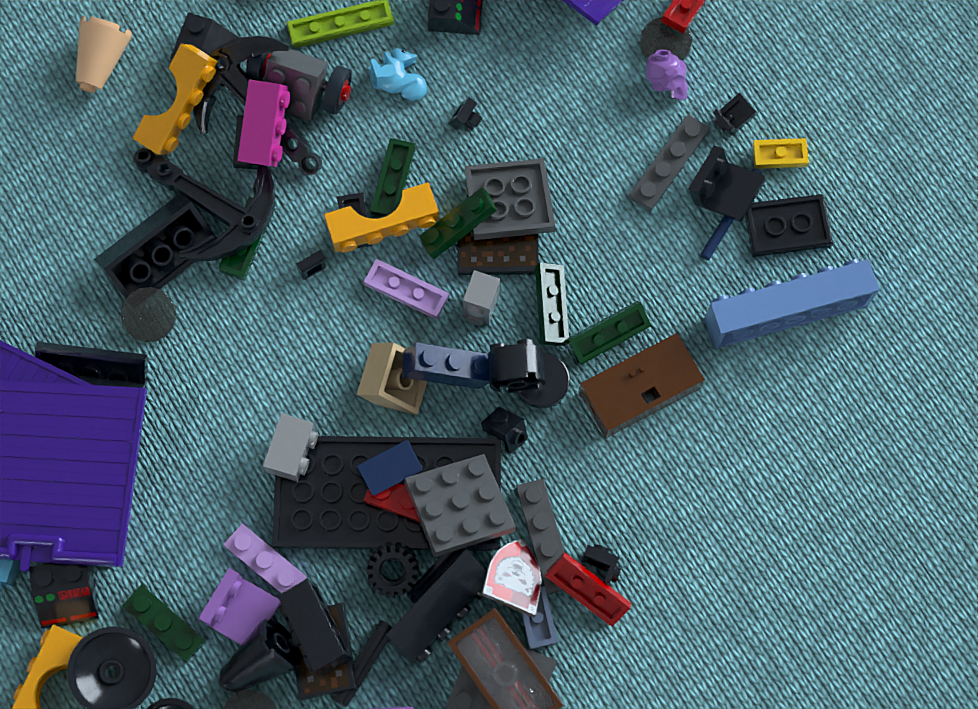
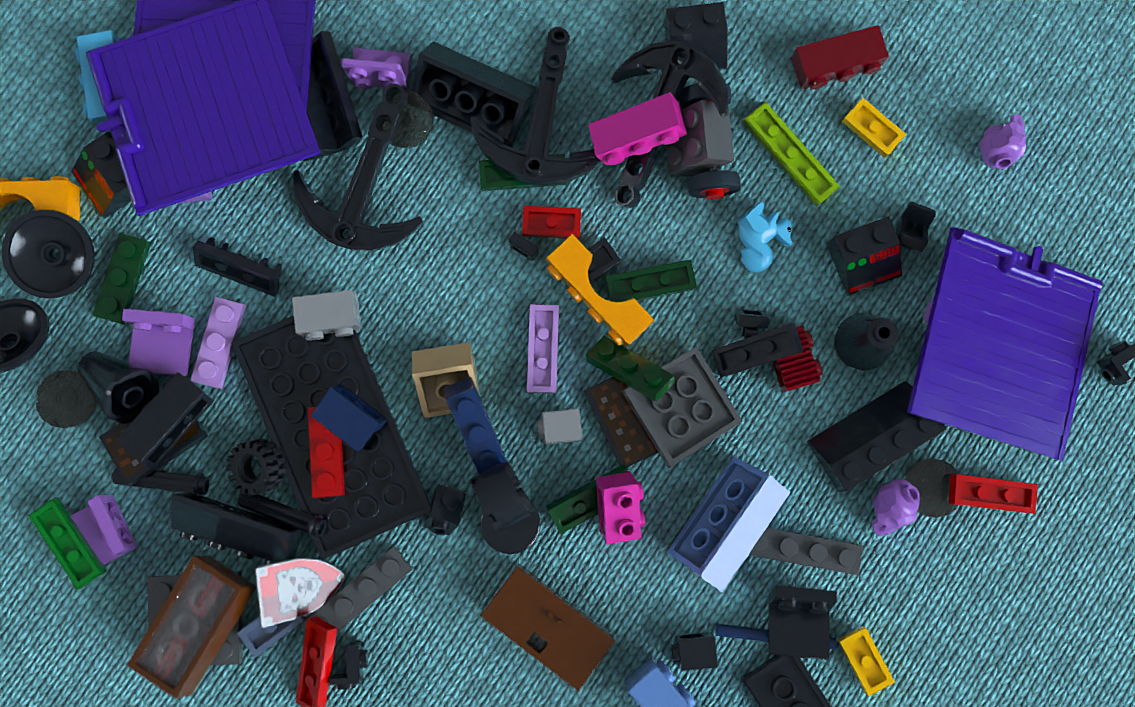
camera: 65 degrees right, 10 degrees up
light orange arch [132,44,218,155] -> none
dark grey plate [404,454,516,557] -> none
dark green plate [567,301,651,365] -> none
black bracket [713,92,758,134] -> none
none -> black plate [193,237,282,297]
none -> black piece [293,84,424,251]
none -> medium lavender bracket [341,48,412,90]
none -> red plate [522,206,581,239]
none -> dark pink brick [596,472,645,544]
none -> medium blue slope [667,456,791,592]
none -> black brick [671,632,718,671]
none -> black plate [711,323,804,378]
none -> dark red brick [772,325,822,393]
none -> black slope [807,381,947,492]
none -> black cone [834,313,898,371]

